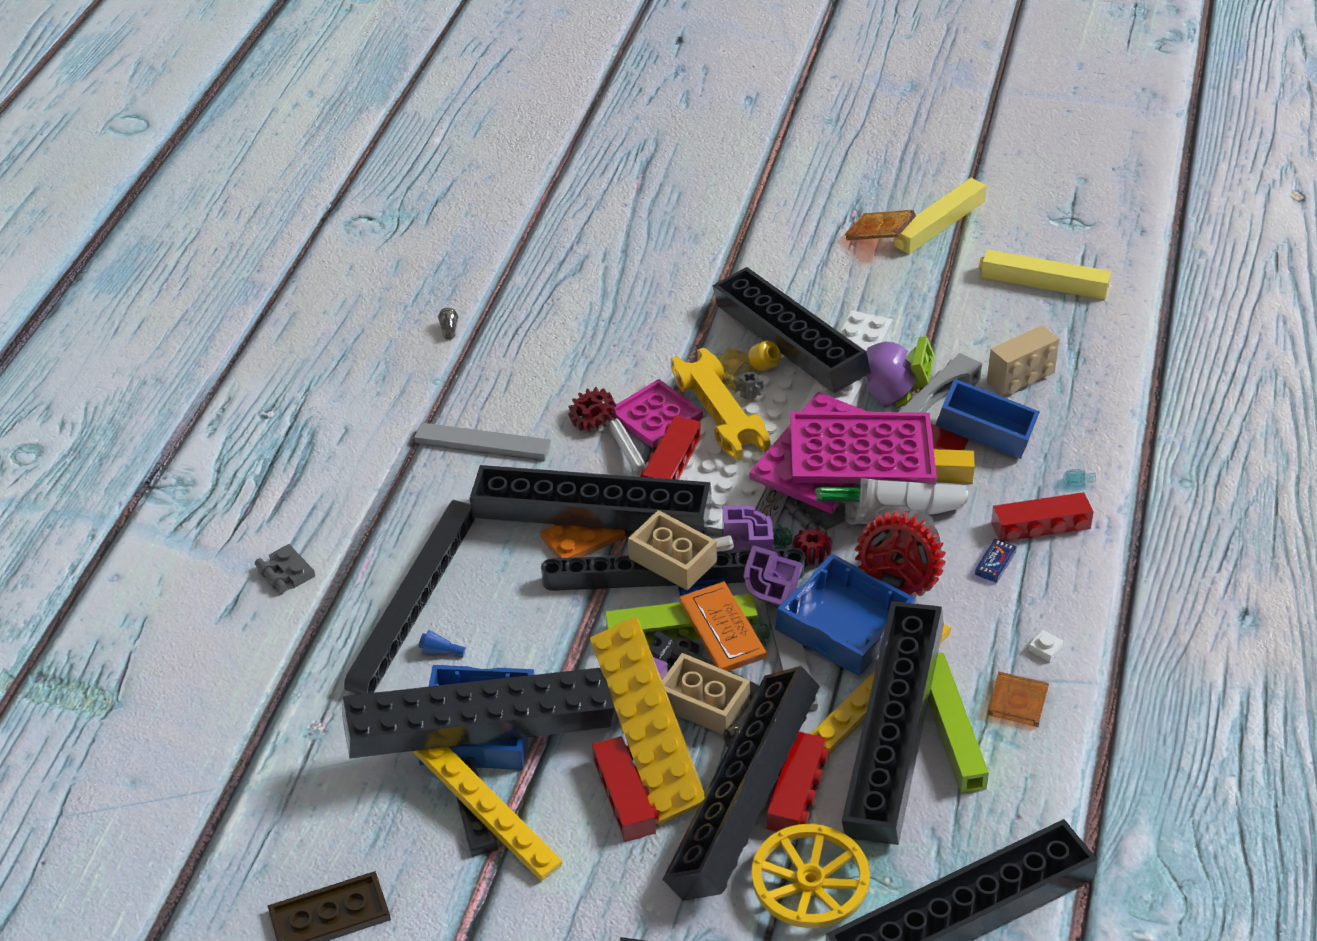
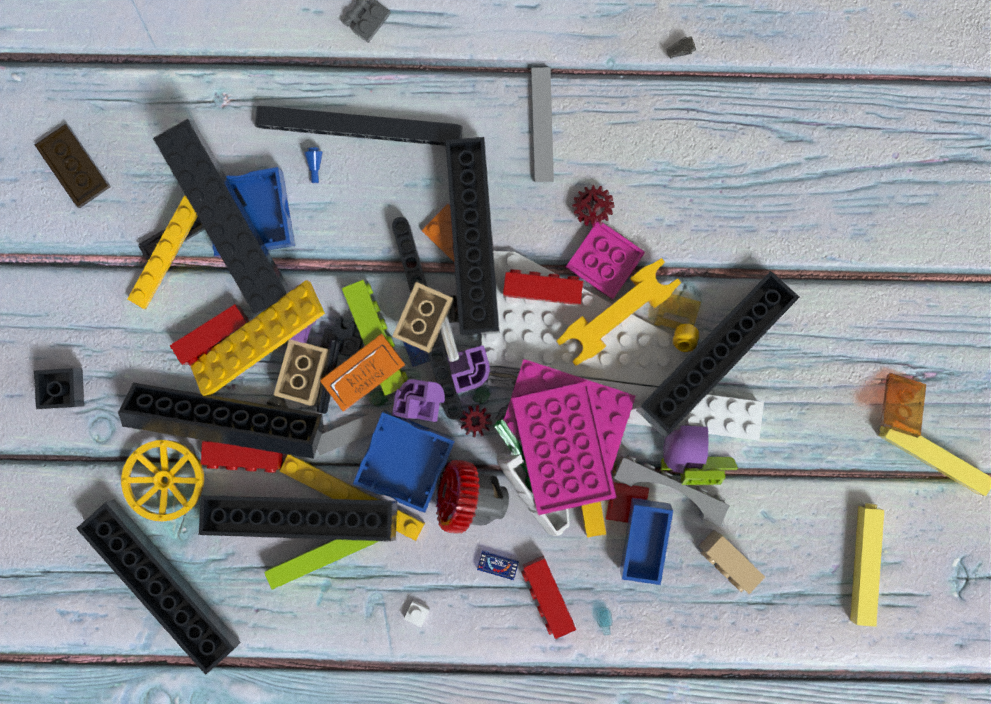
camera: 75 degrees right, 45 degrees up
white axle [608,419,645,473] -> none
dark grey gear [736,372,763,400] -> none
clear orange tile [987,671,1049,727] -> none

